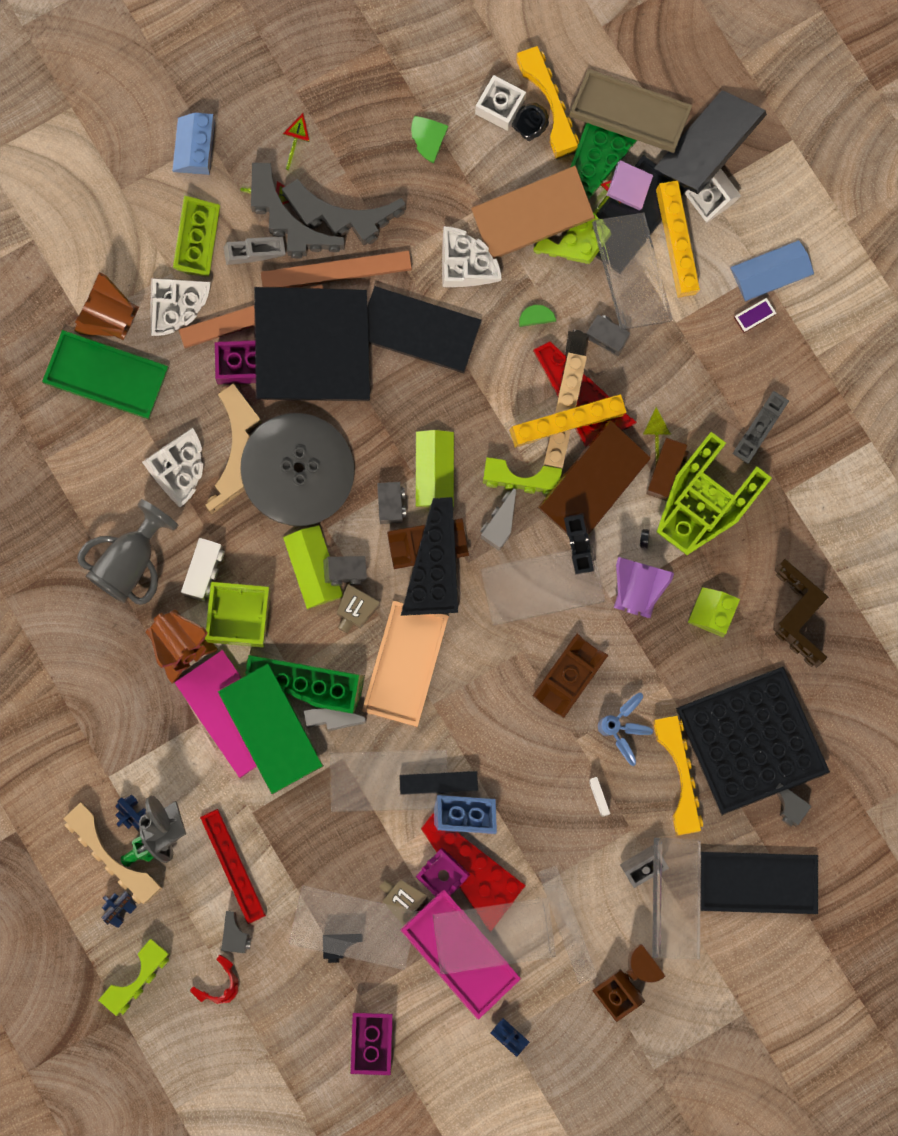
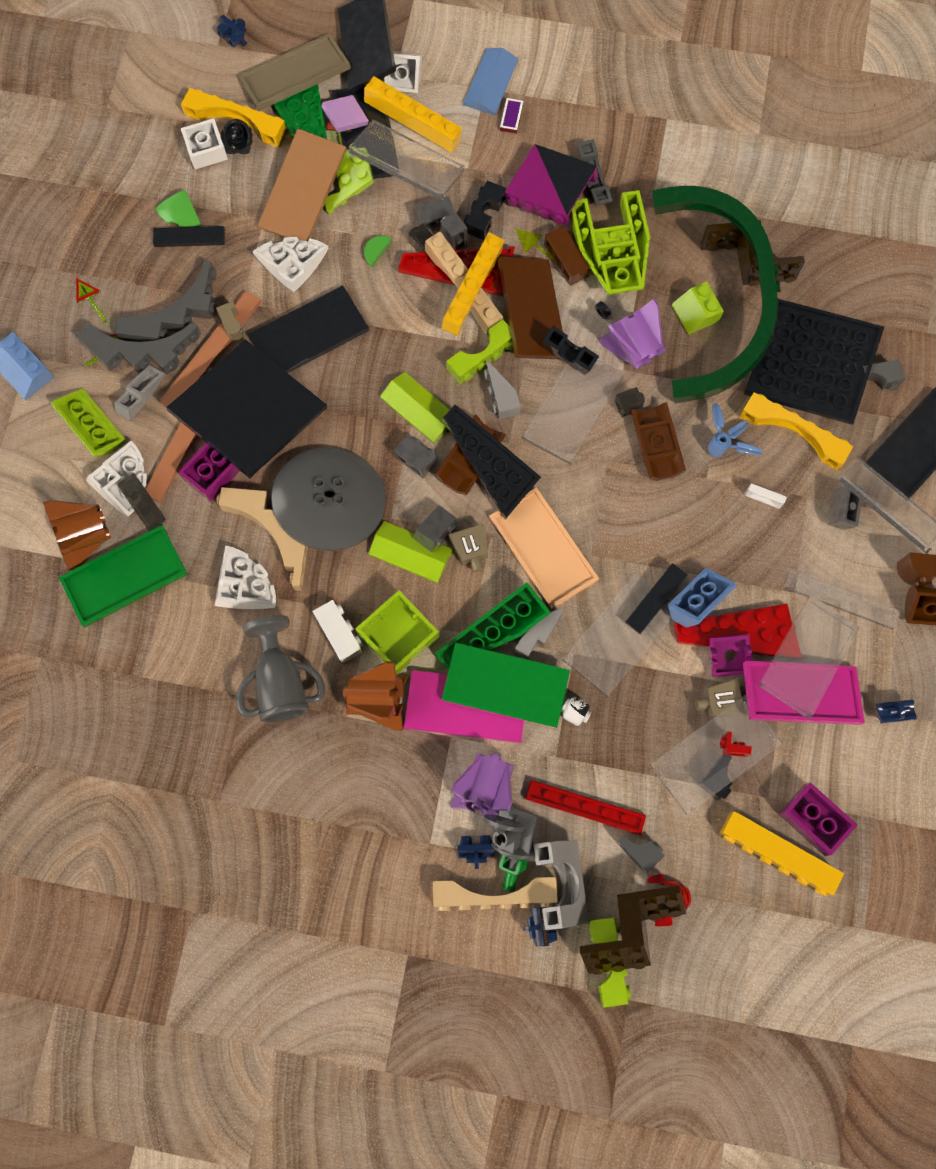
camera: 45 degrees left, 5 degrees down
none -> clear smoke slope [117,473,166,532]
none -> black tile [153,226,225,247]
none -> dark blue hips [216,15,247,48]
none -> dark tan leg [216,301,243,340]
none -> flat silver brick [440,212,467,250]
none -> medium lavender brick [450,753,514,816]
none -> black arch [463,180,506,240]
none -> panel [505,144,598,226]
none -> light grey arch [533,840,589,930]
none -> white head [561,697,591,726]
none -> dark brown bracket [580,885,686,975]
none -> clear smoke brick [614,387,645,417]
none -> dark green arch [652,186,781,403]
none -> yellow brick [719,811,844,897]
none -> red bracket [720,732,752,758]

